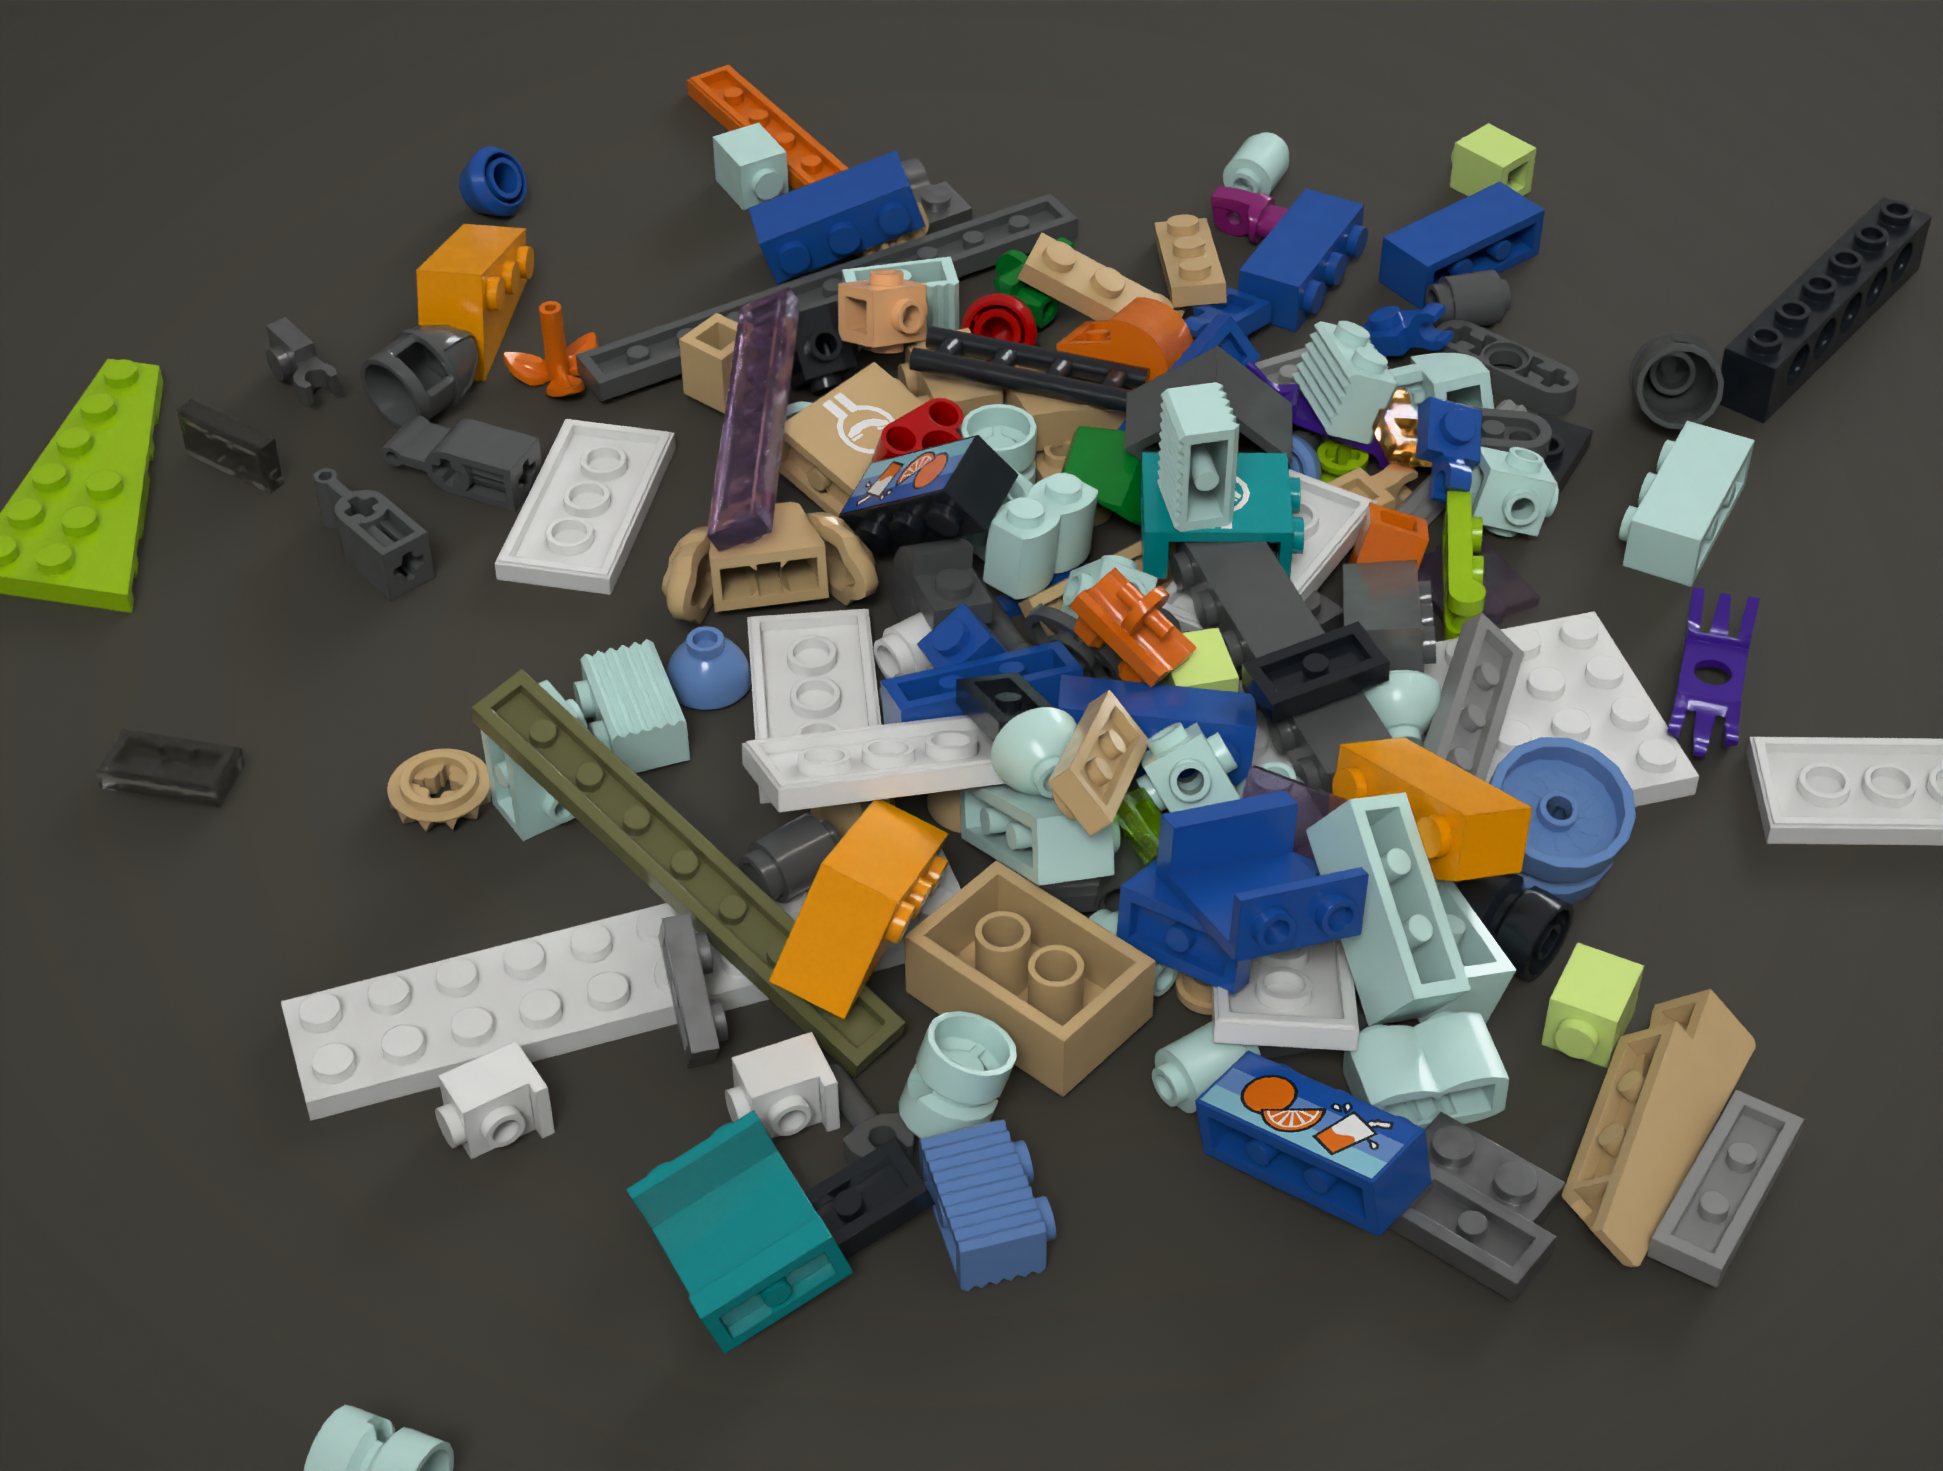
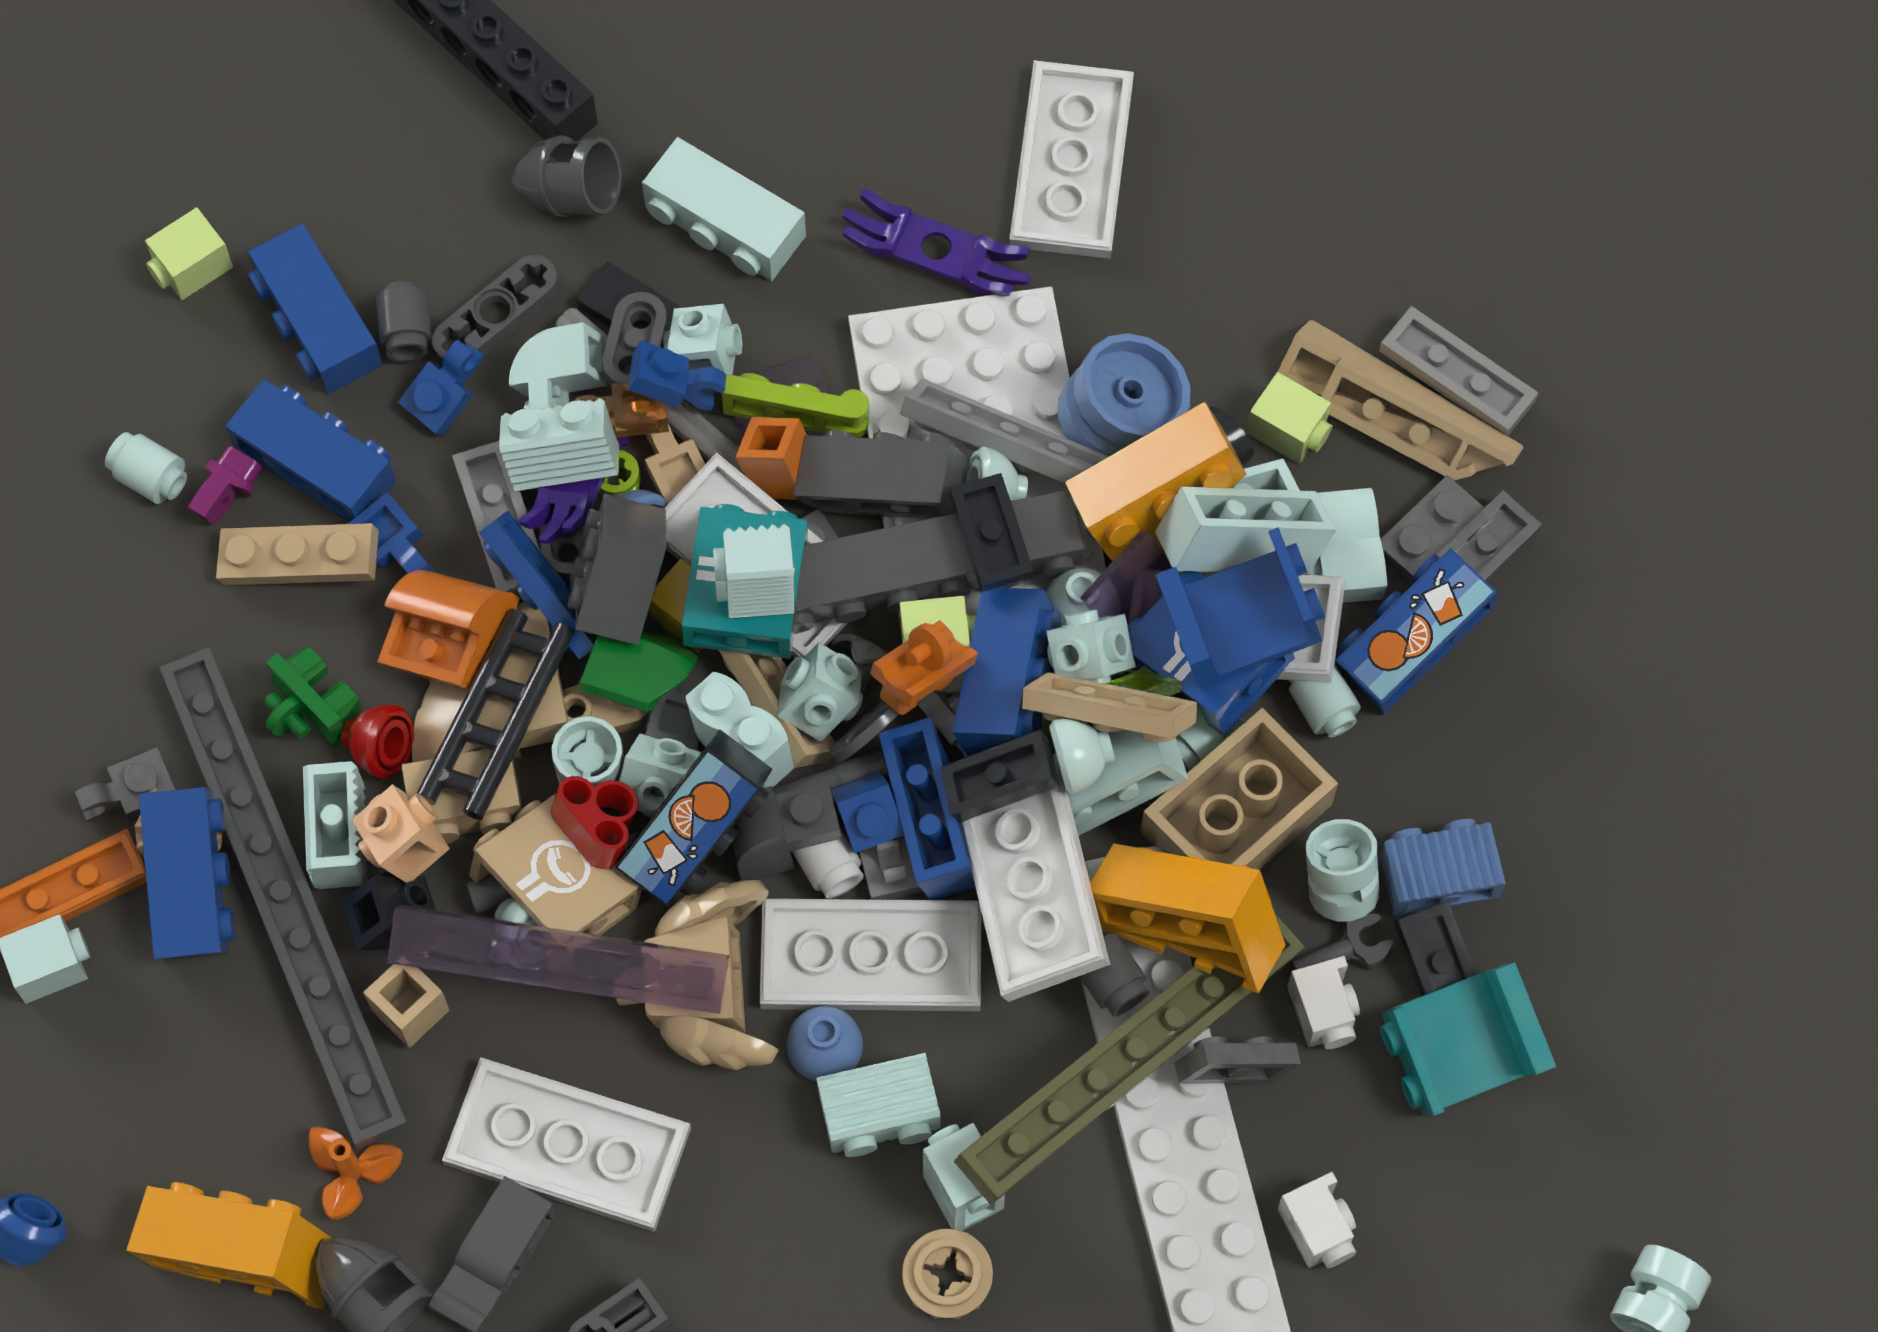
camera: 85 degrees left, 25 degrees up
tan plate [1017,232,1186,321] -> none

